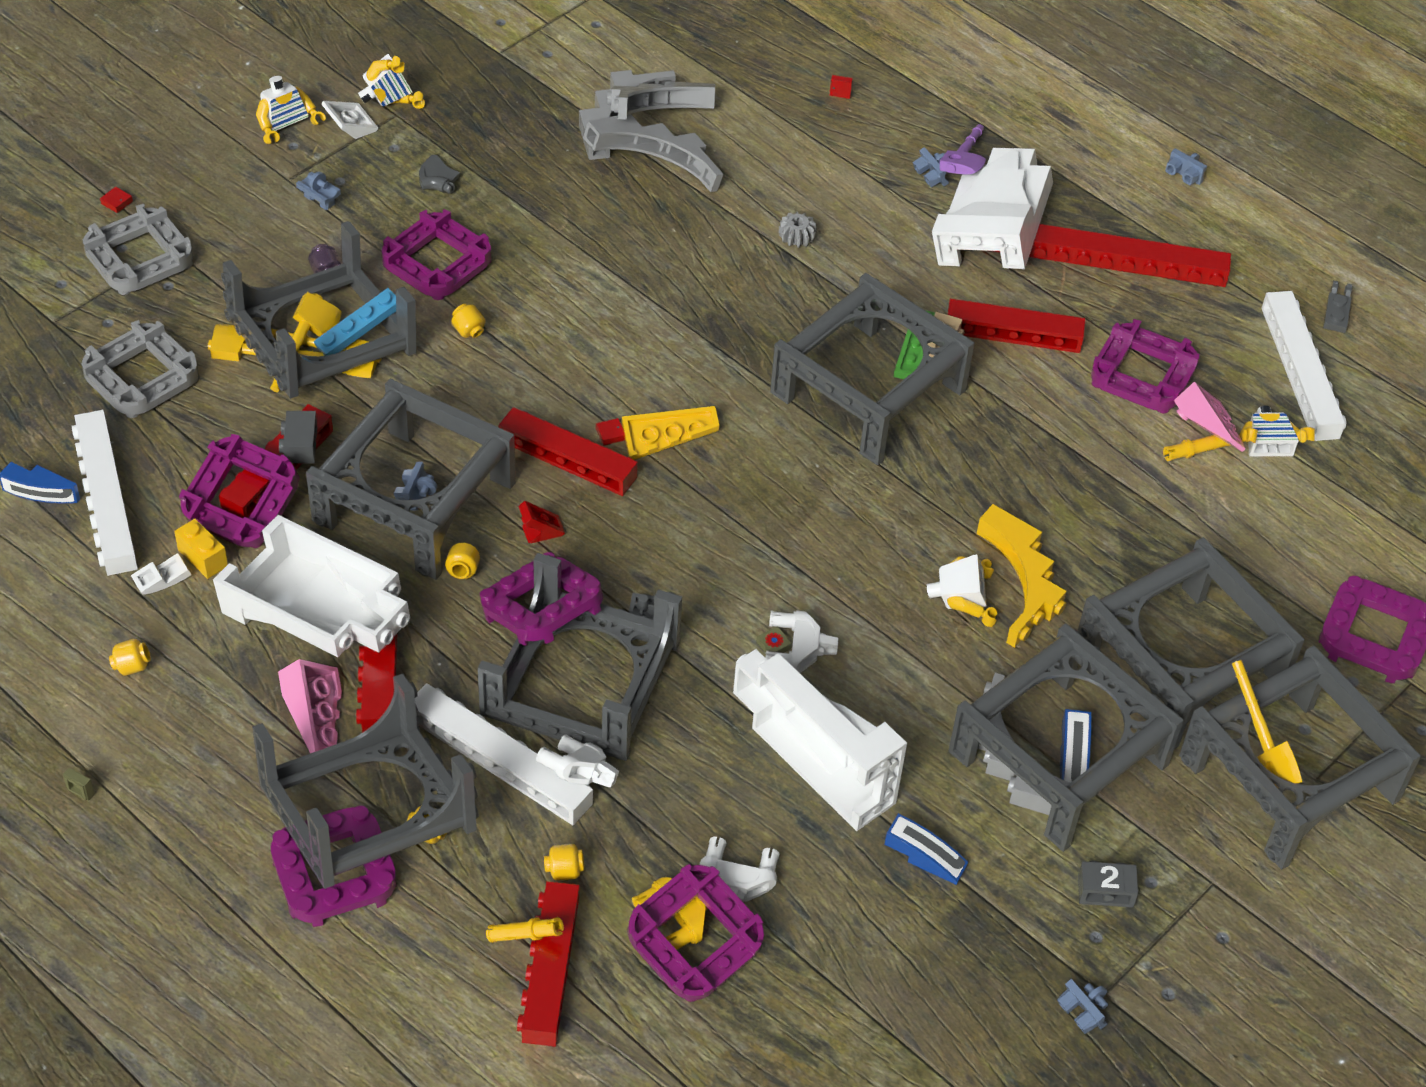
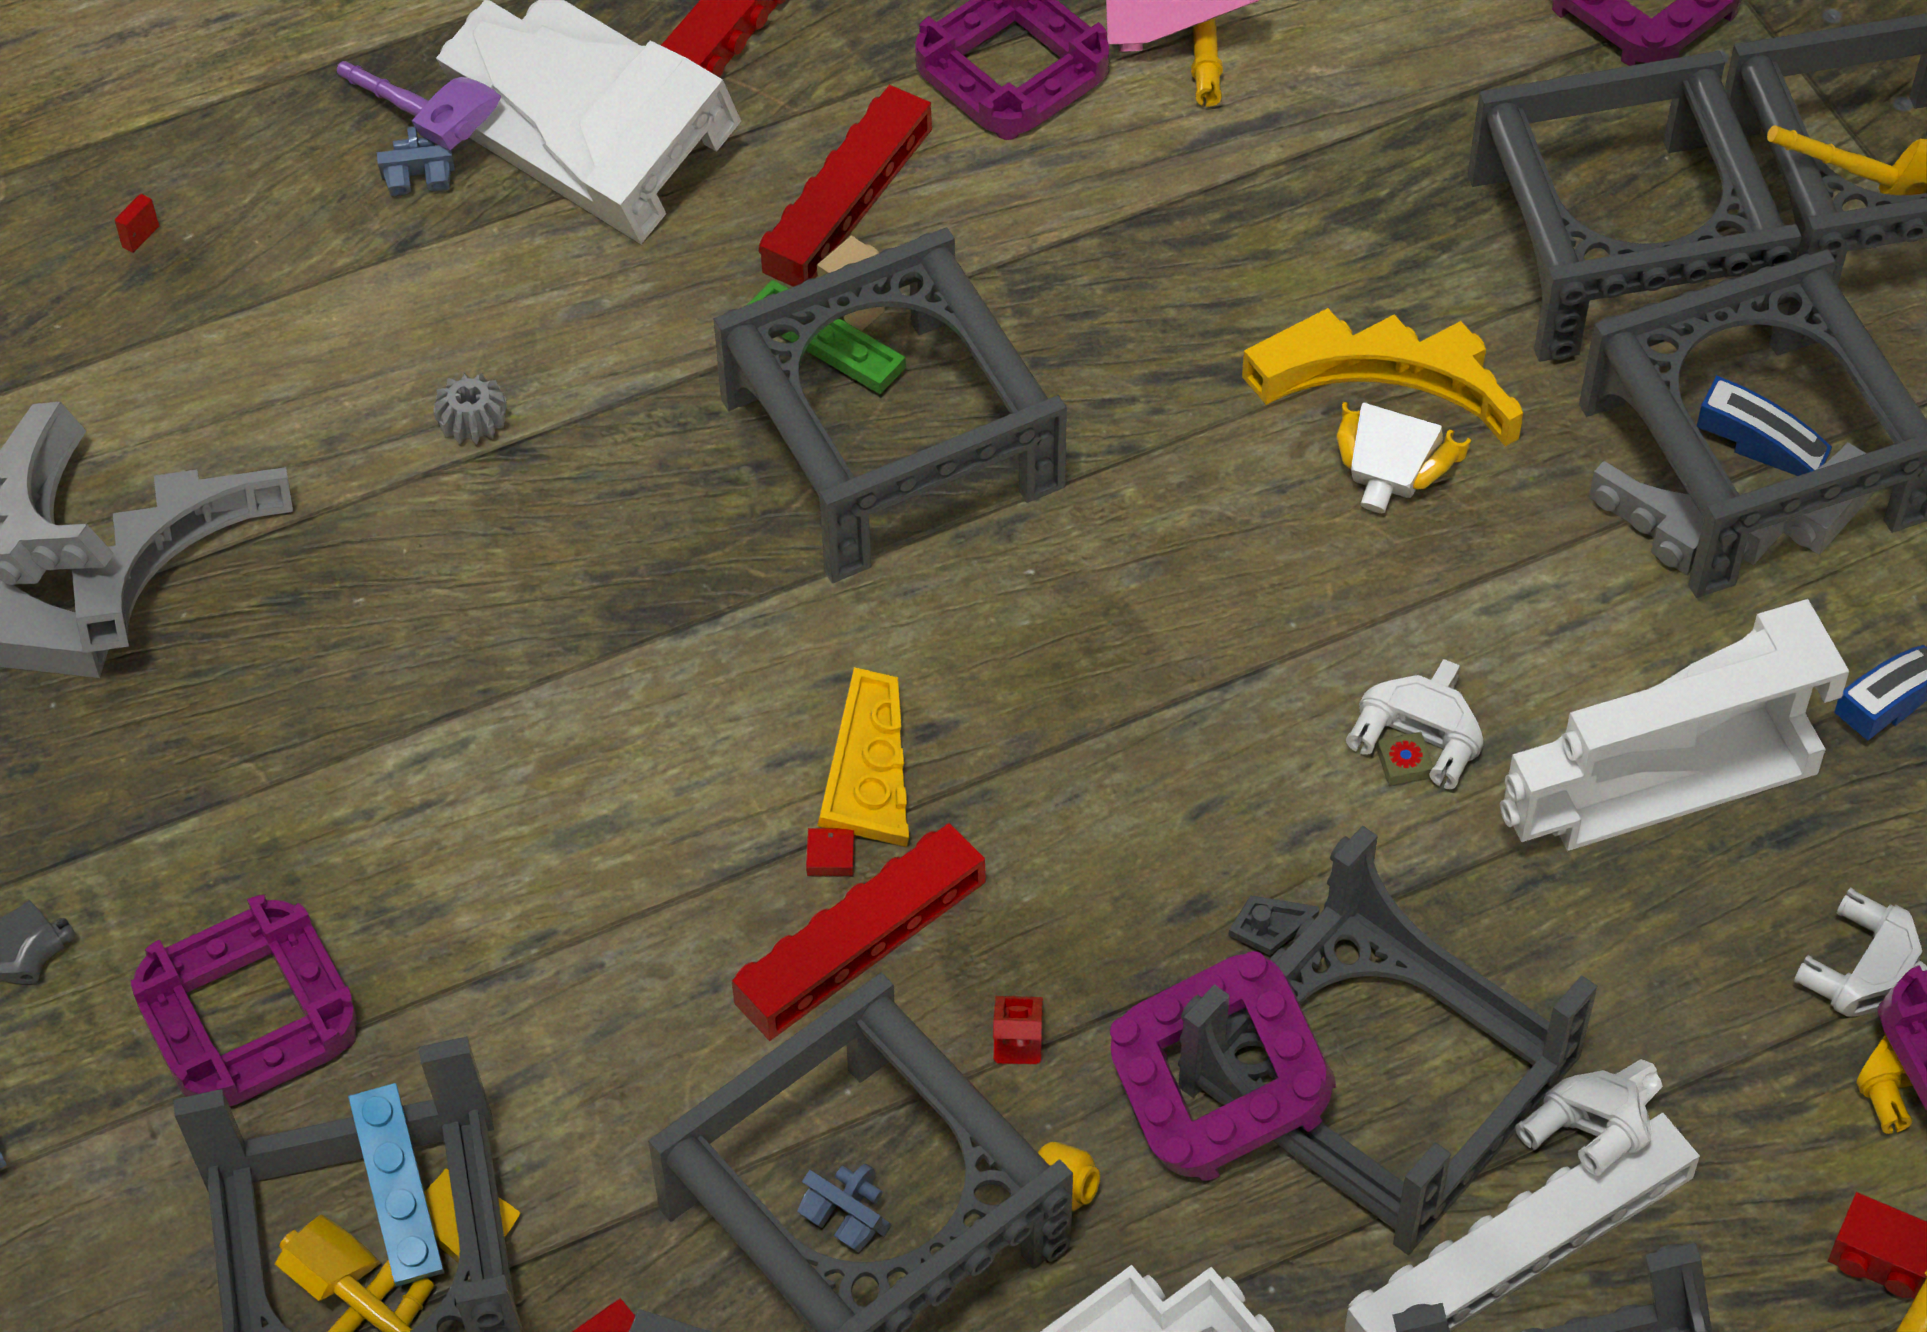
camera: 65 degrees left, 5 degrees up
clear purple head [308,244,341,274] -> none
yellow head [451,304,486,338] -> none
yellow head [544,844,585,881] -> none

